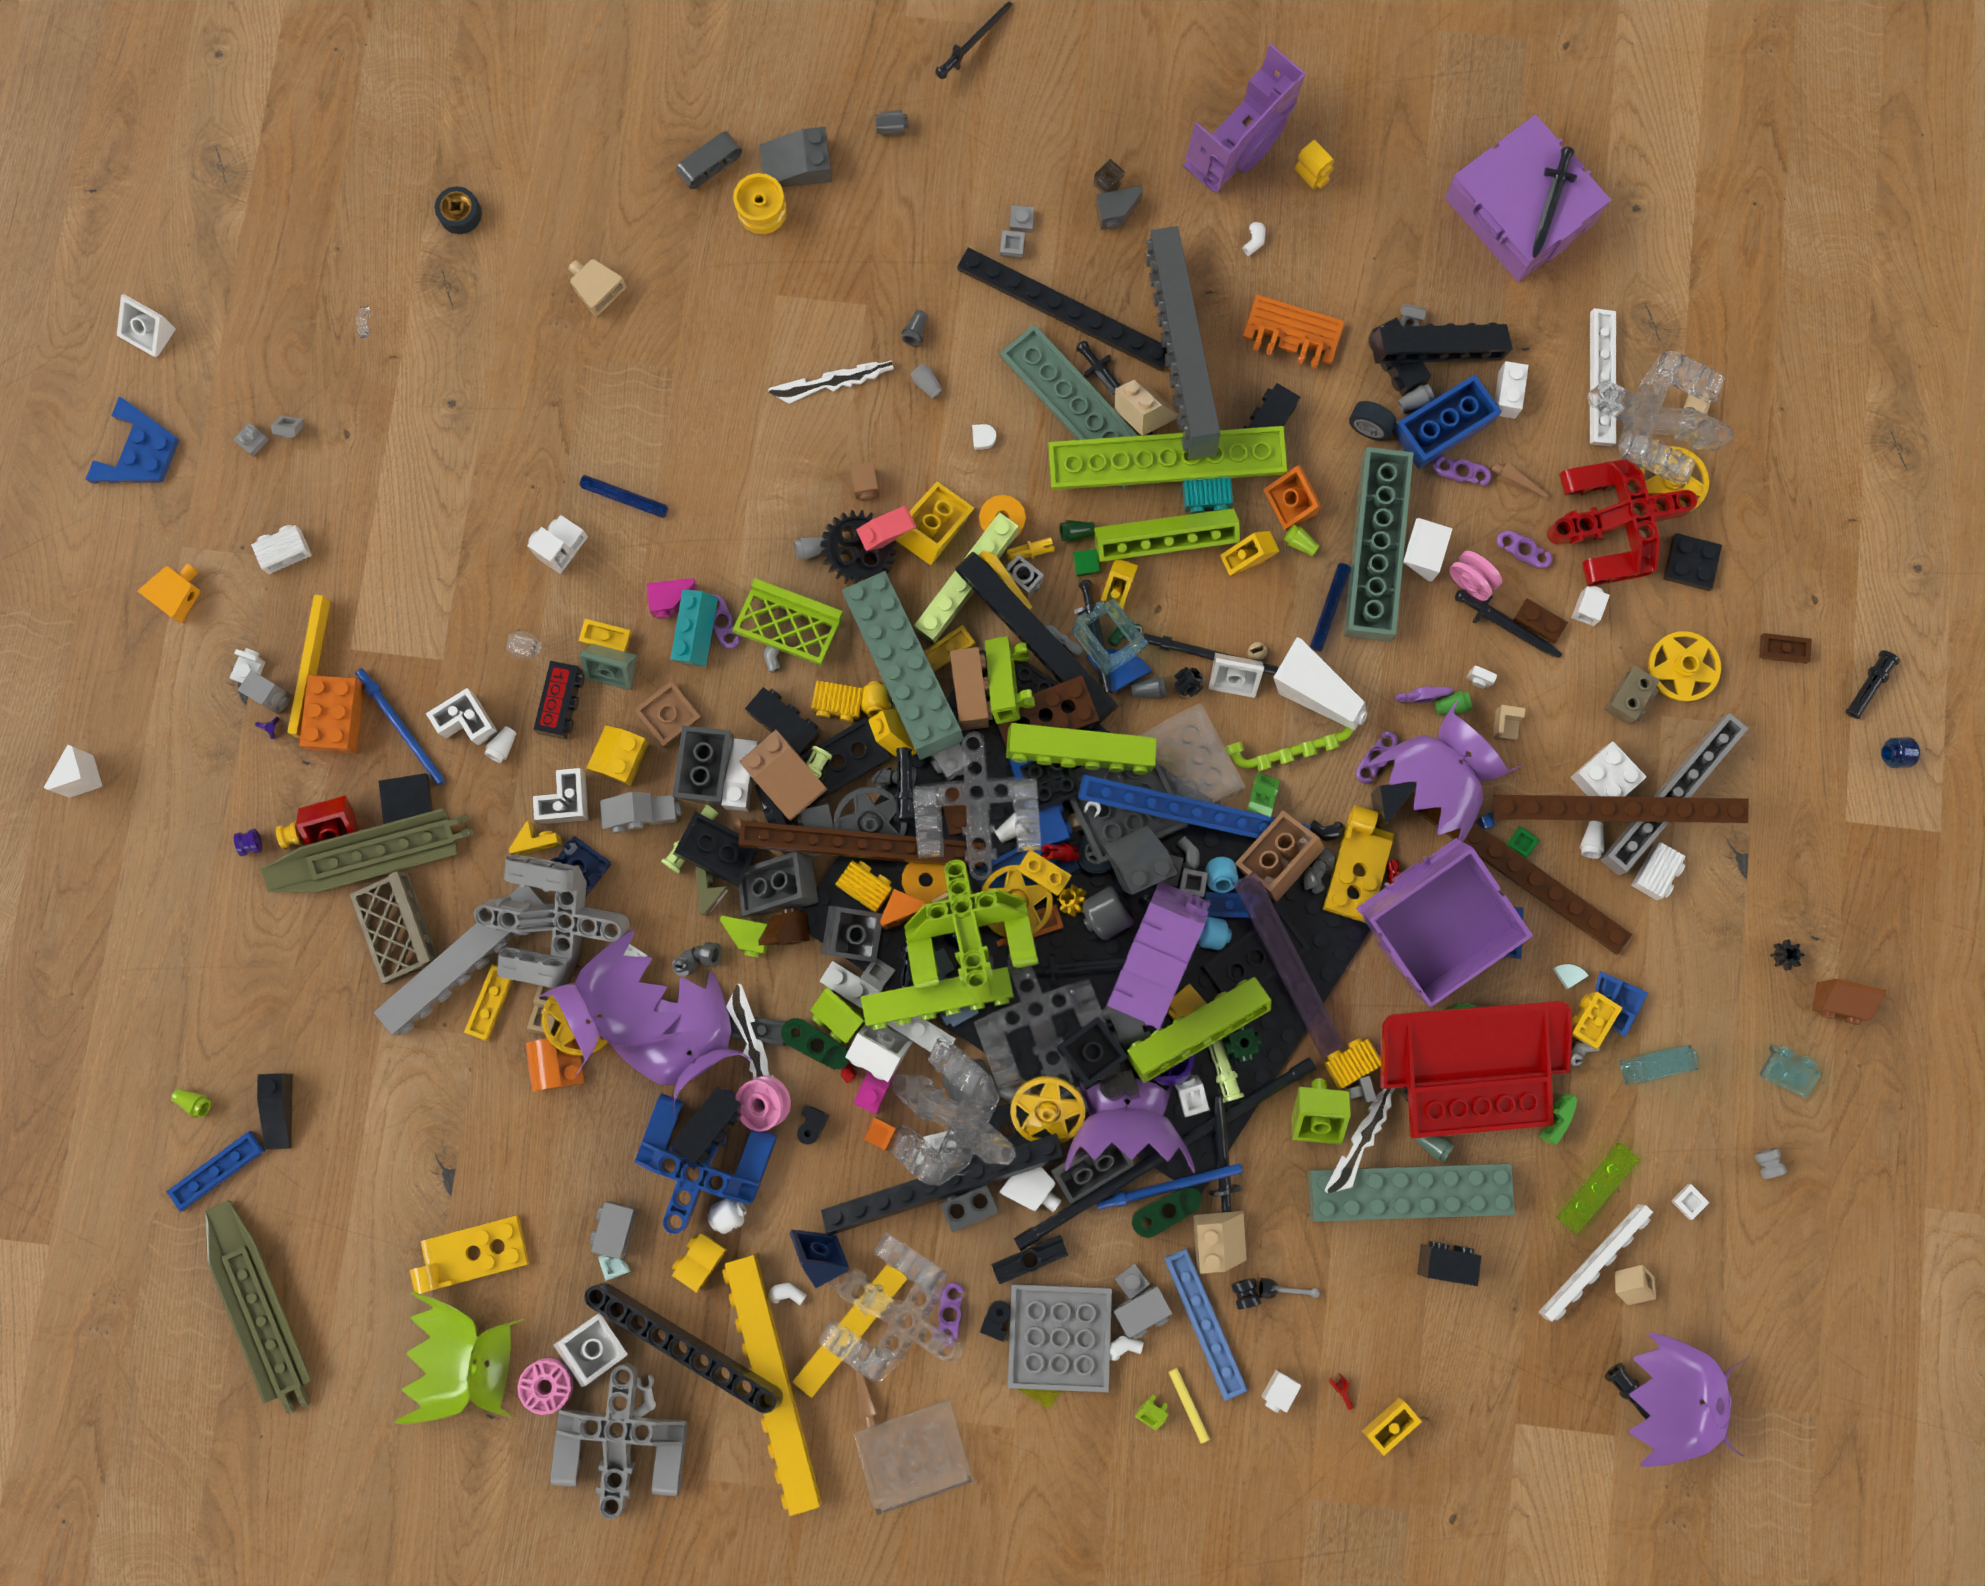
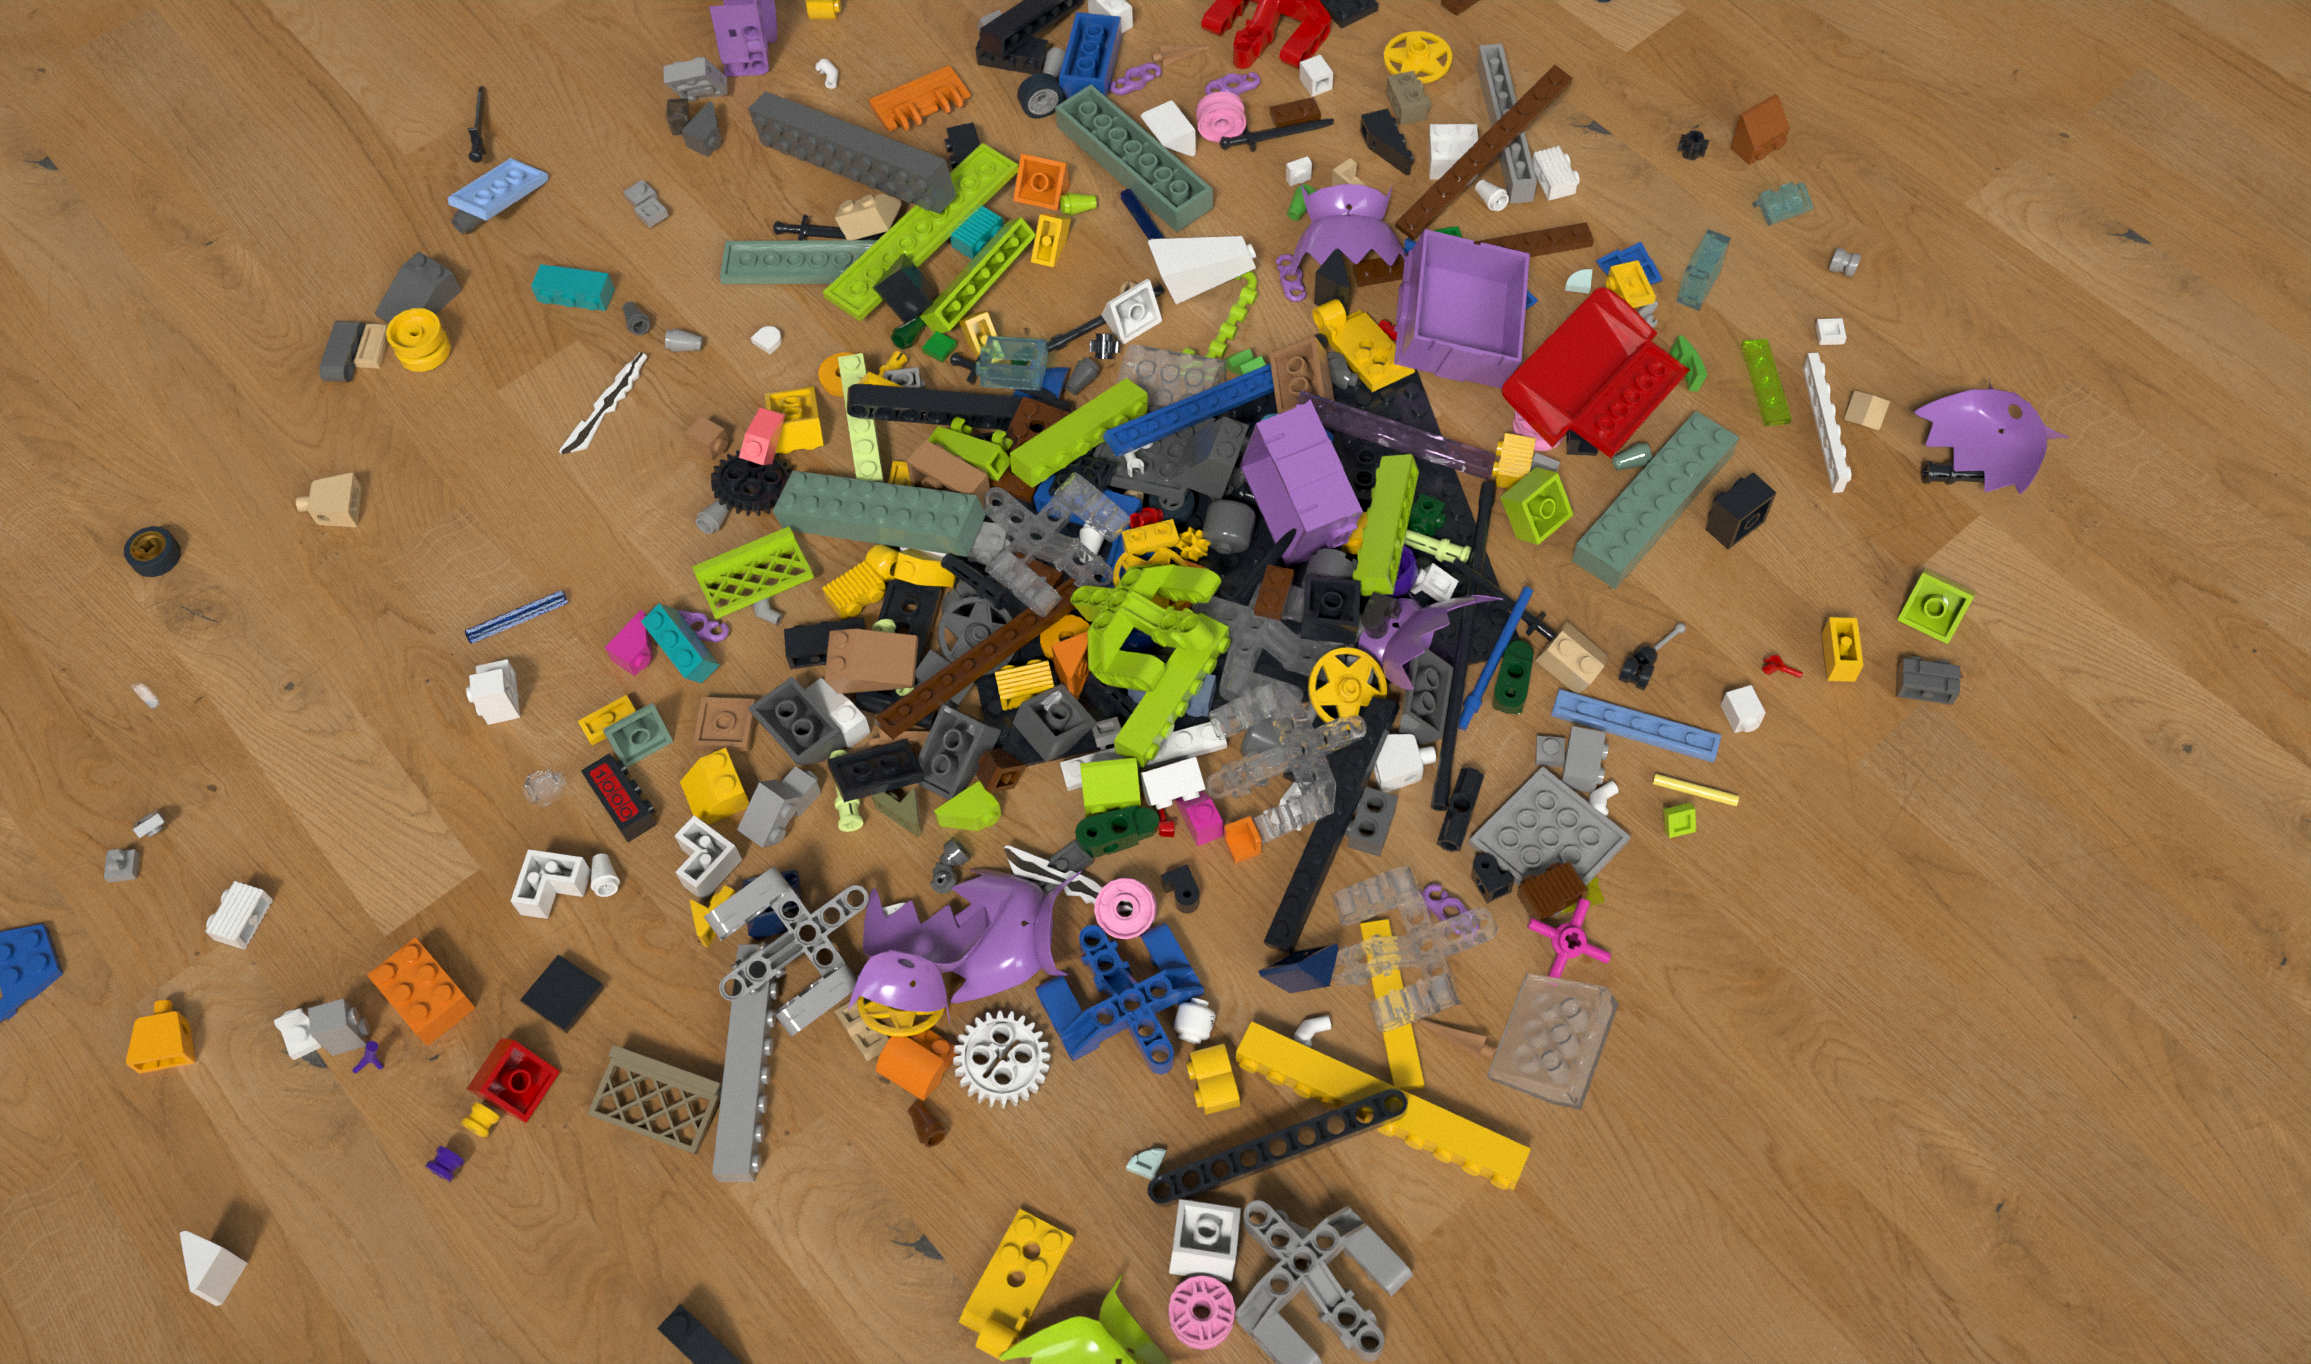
camera: 45 degrees left, 20 degrees down
olive hinge [260,808,474,893] -> none
yellow tile [288,594,331,738] -> none
blue bar [355,668,446,786] -> none
yellow tile [464,964,513,1041] -> none
light grey brick [589,1201,638,1259] -> none
black brick [670,1086,742,1170] -> none
black plate [957,247,1167,371] -> none
white sword [1325,1088,1395,1193] -> none
medium lavender piece [1394,686,1454,703] -> none
none -> tan tile [353,324,388,368]
none -> light blue tile [448,158,548,221]
none -> teal brick [531,264,615,311]
none -> light grey piece [663,57,727,102]
none -> black slope [872,253,936,323]
none -> reddish brown cone [908,1101,946,1147]
none -> white gear [953,1011,1050,1108]
none -> reddish brown plate [1254,565,1294,621]
none -> black slope [1360,108,1413,176]
none -> reddish brown brick [1517,861,1588,921]
none -> dark pink bar [1527,898,1611,984]
none -> dark grey brick [1896,656,1960,705]
none -> lime slope [1897,568,1976,644]

